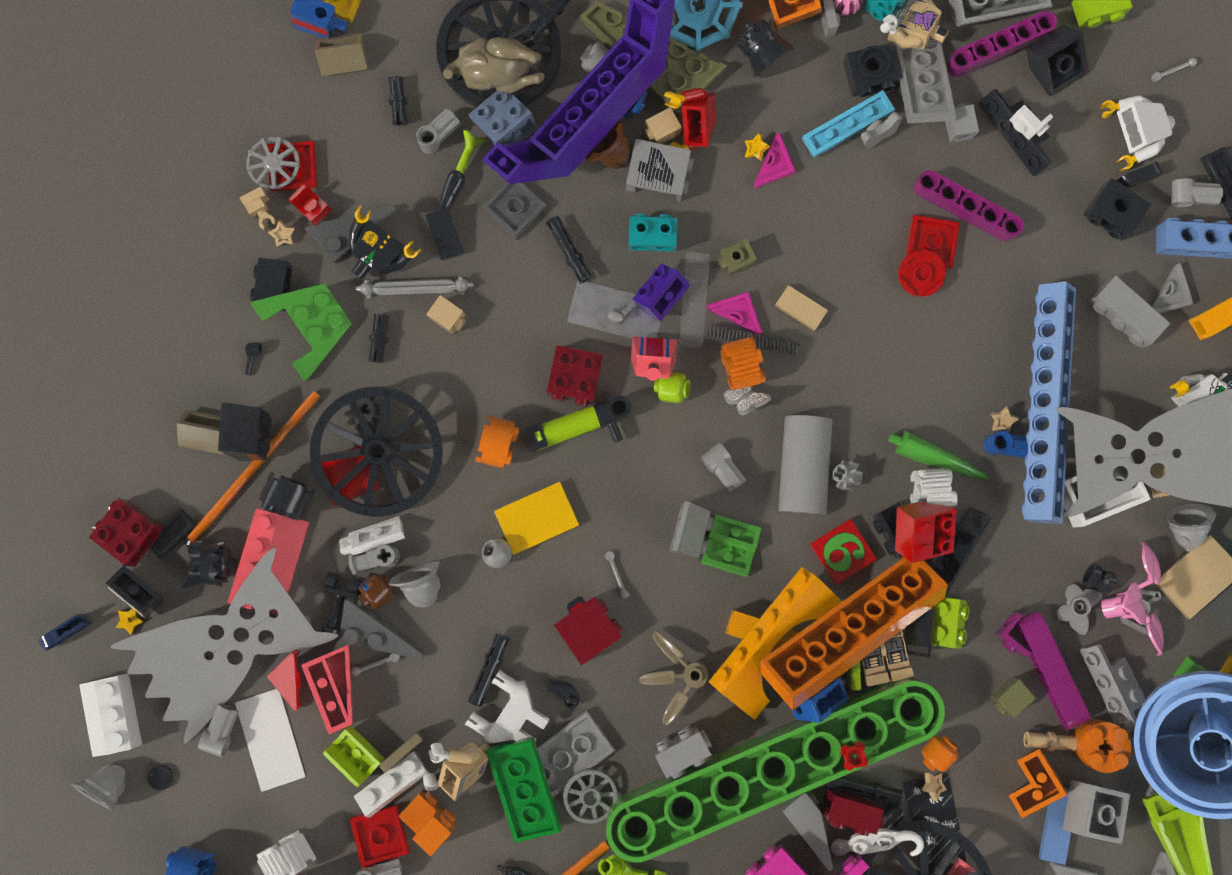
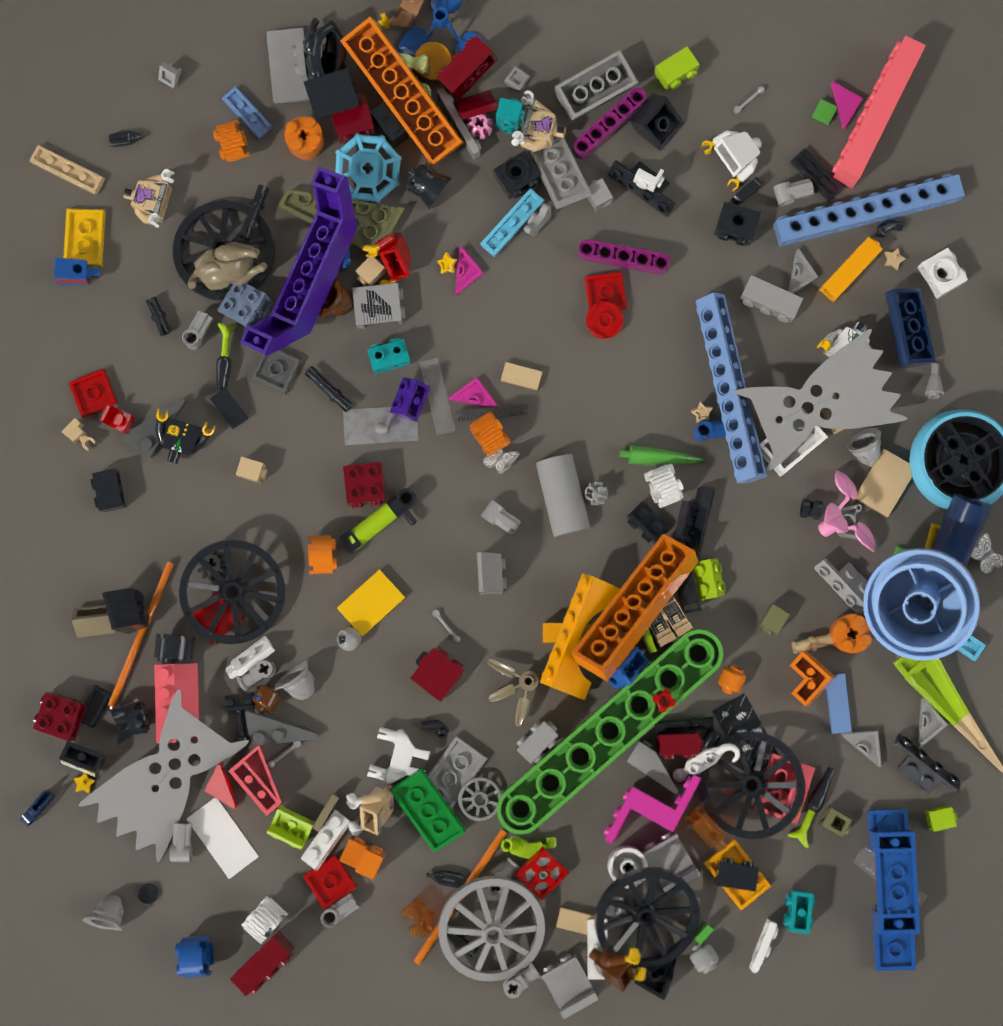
camera: 15 degrees left, 0 degrees up
white slope [79,674,142,757] -> none
black hand [245,343,262,375] -> none
light grey wheel [246,137,300,189] -> none
bright green wing [250,283,352,382] -> none
tan piece [267,219,295,247] -> none
dark tan brick [314,33,368,76] -> none
light grey wheel [355,275,474,298] -> none
black pin [368,314,389,363] -> none
black pin [468,633,510,707] -> none
light grey head [580,42,609,73] -> none
coral torso [631,336,678,381] -> none
lime head [654,372,691,403] -> none
bright green slope [701,514,761,577] -> none
olive brick [718,238,757,276] -> none
red tile [809,519,877,585] -> none
red slope [895,502,957,563] -> none
tan piece [922,773,947,801] -> none
magenta bracket [995,612,1030,657] -> none
magenta beam [1015,610,1091,731] -> none
light grey animal [1056,584,1102,635] -> none
light grey brick [1062,780,1130,844] -> none

